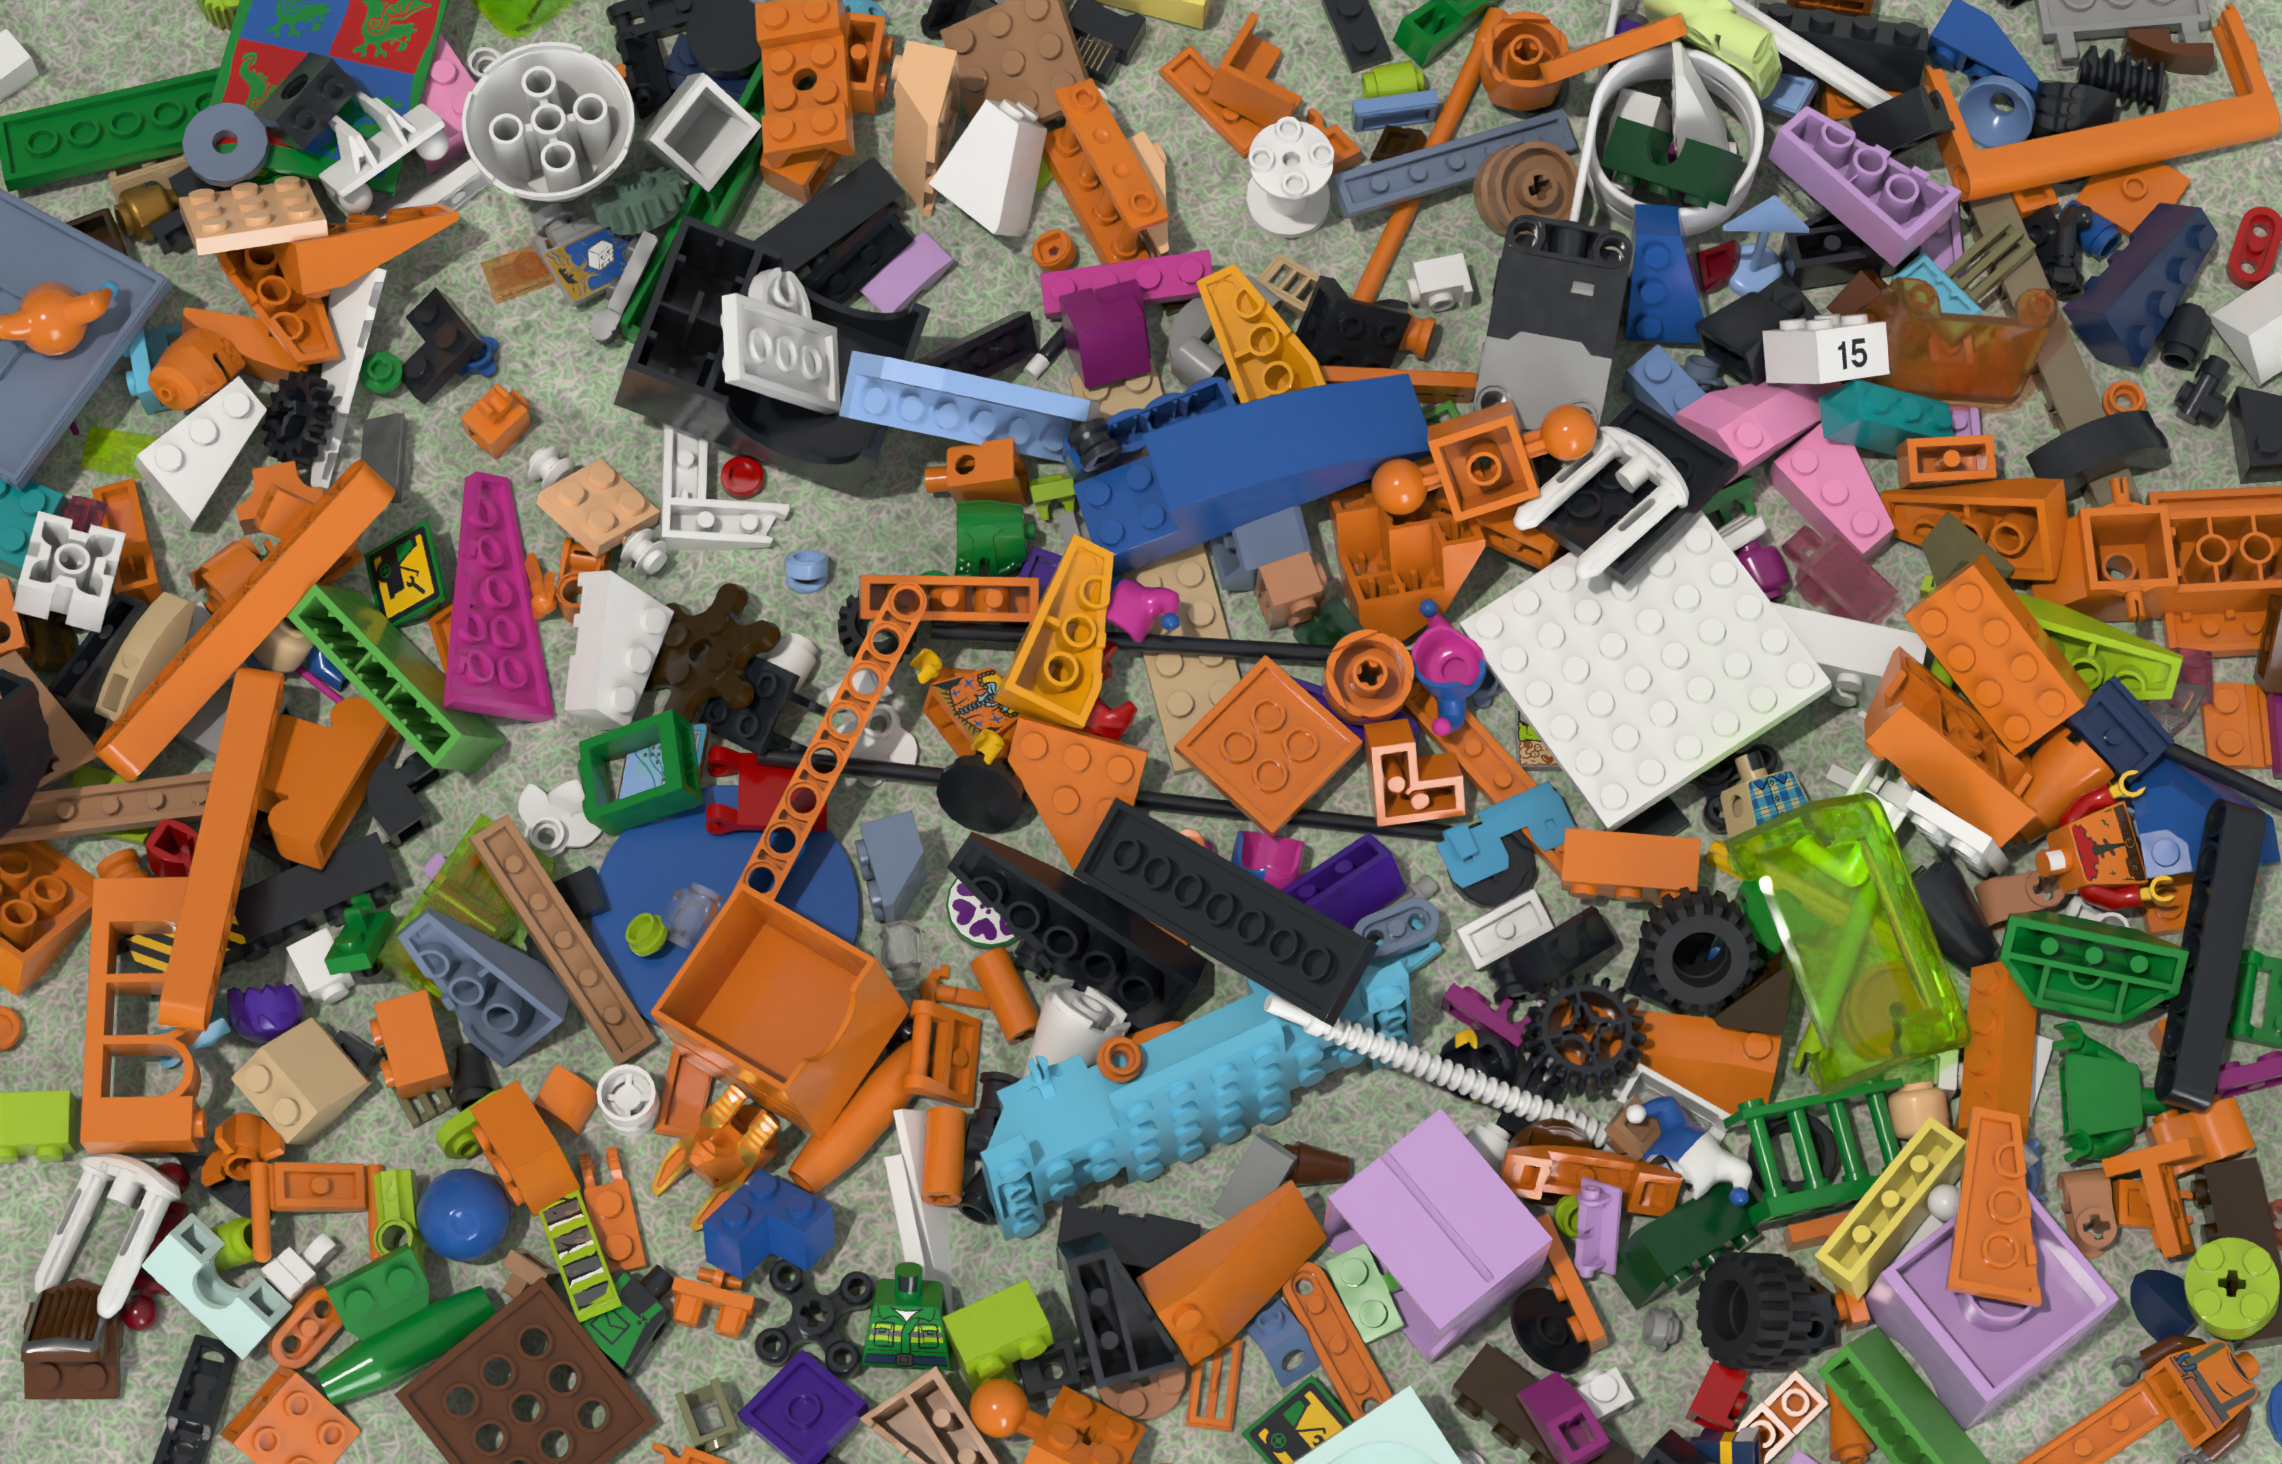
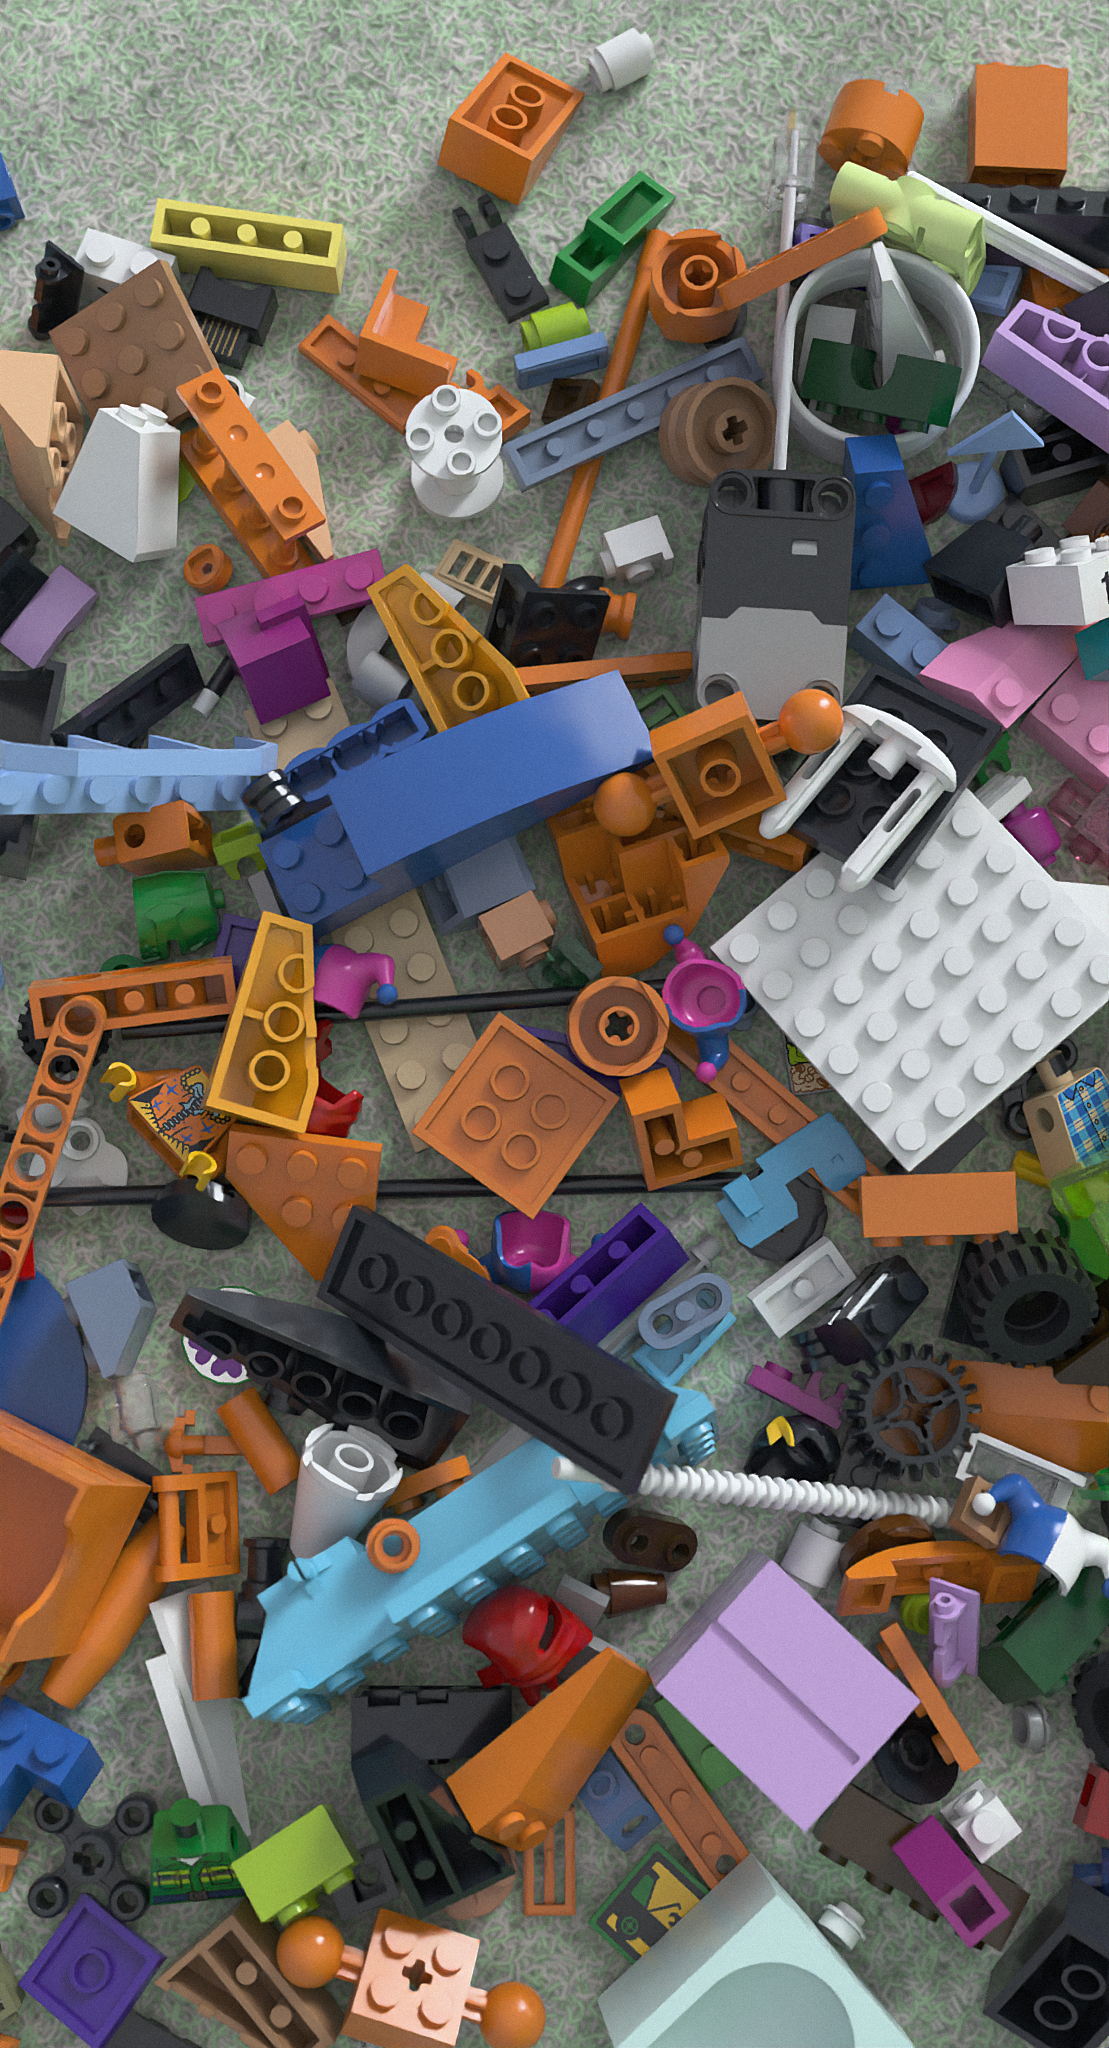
camera: 10 degrees left, 10 degrees up
none -> red piece [462,1584,593,1707]
none -> dark brown plate [602,1507,698,1572]

